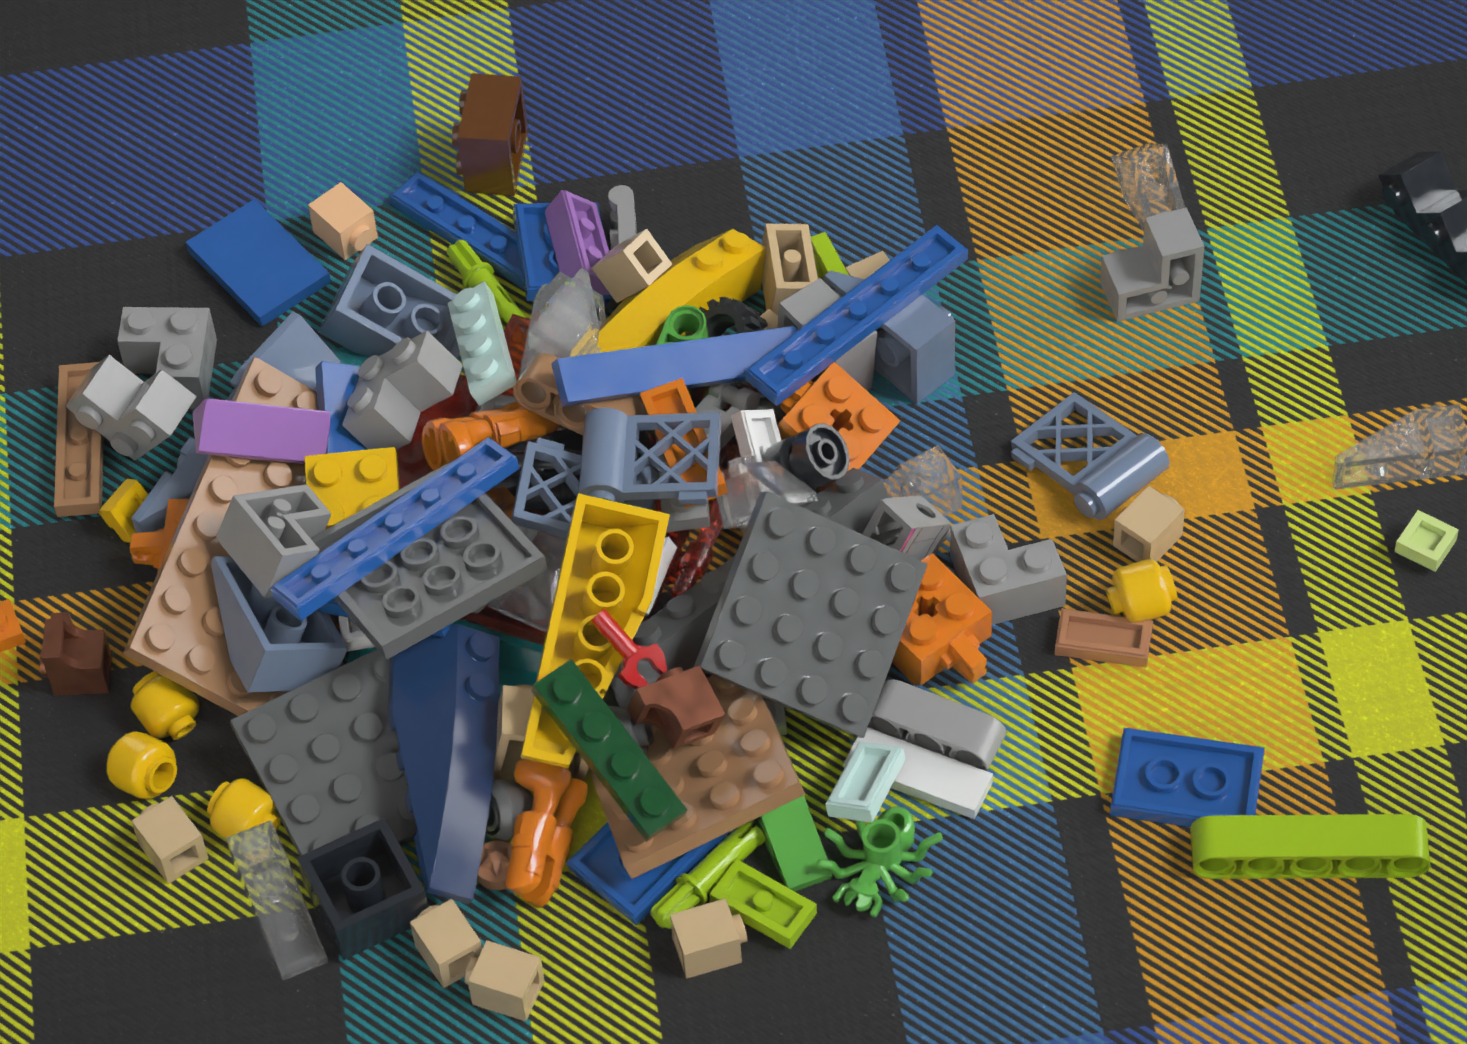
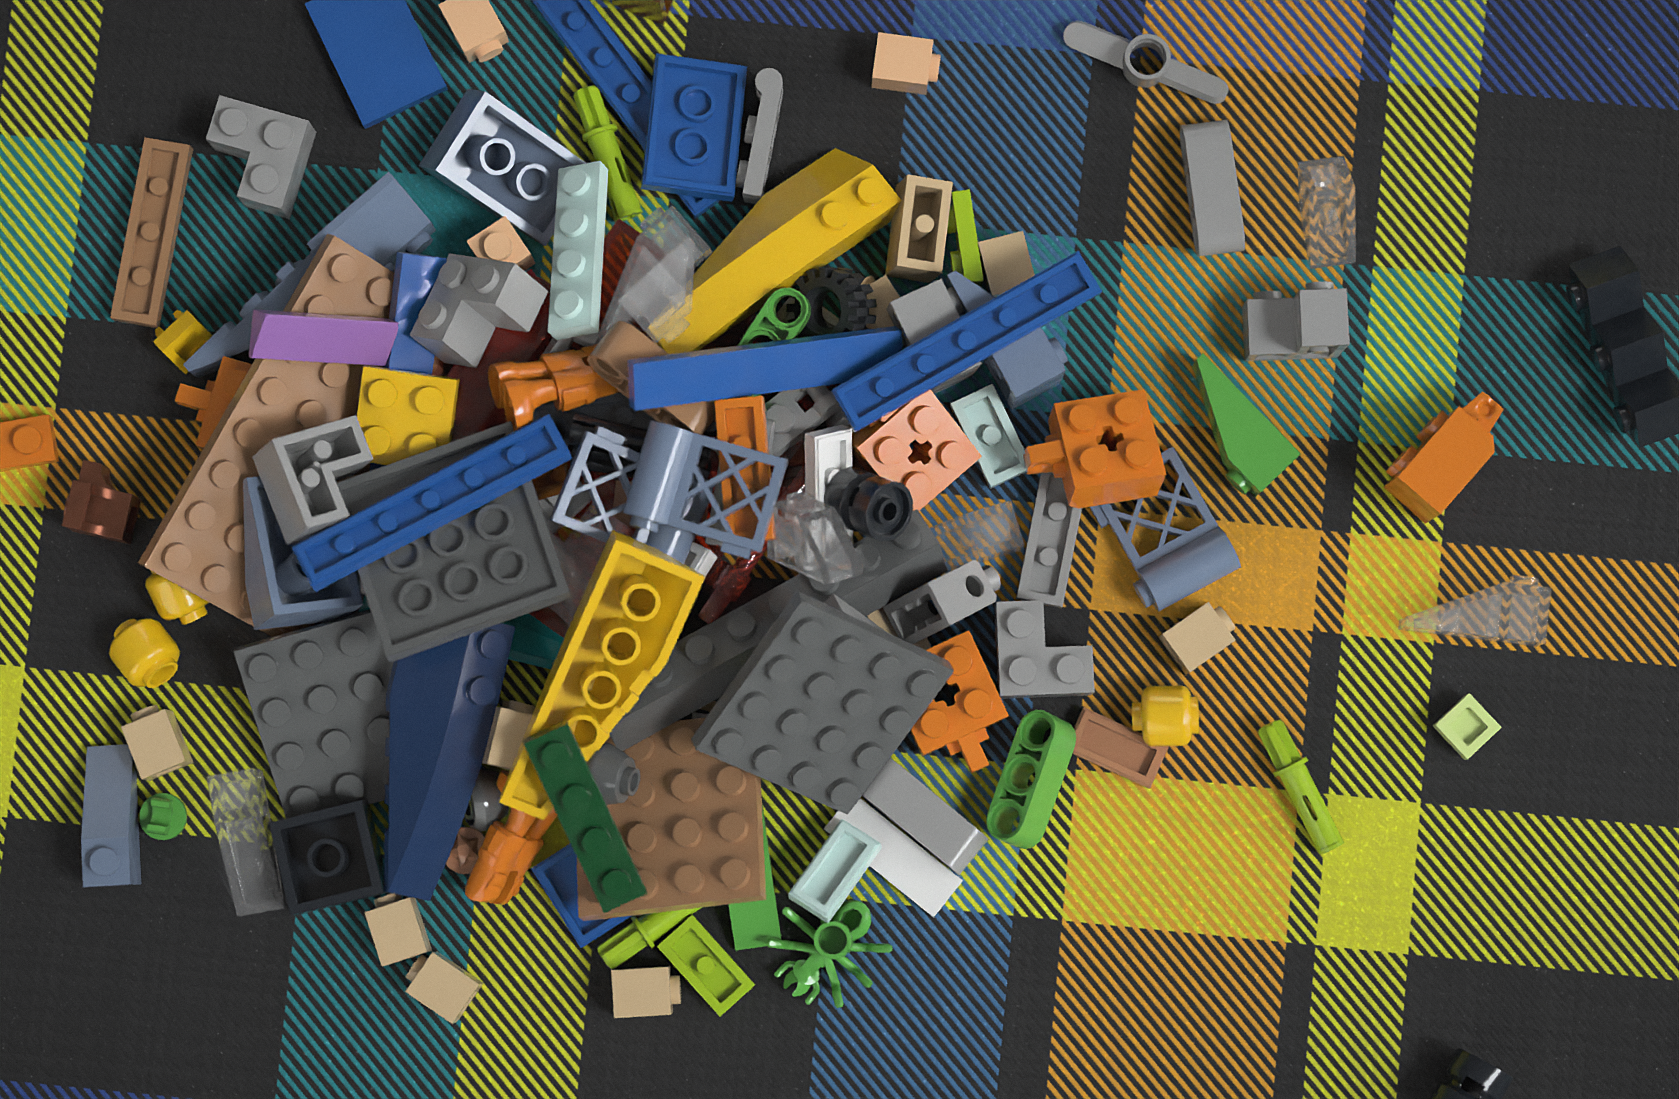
camera: 10 degrees right, 30 degrees up
light grey brick [65,355,197,460] -> none
yellow head [207,778,281,849] -> none
medium lavender slope [545,190,611,297] -> none
red bar [590,608,667,689] -> none
tan brick [592,229,672,303] -> none
copper brick [627,665,725,750] -> none
blue tile [1110,728,1265,827] -> none
lime beam [1190,814,1431,879] -> none
none -> sand blue slope [81,744,141,887]
none -> bright green plate [139,793,187,840]
none -> light nougat brick [872,32,941,95]
none -> light aqua plate [950,384,1027,489]
none -> bright green beam [986,710,1076,849]
none -> light grey plate [1016,472,1082,608]
none -> orange hinge [1023,389,1166,509]
none -> light grey piece [1063,20,1229,104]
none -> light grey beam [1180,120,1245,256]
none -> bright green slope [1192,353,1301,497]
none -> lime axle [1258,720,1344,855]
none -> orange hinge [1384,391,1504,524]

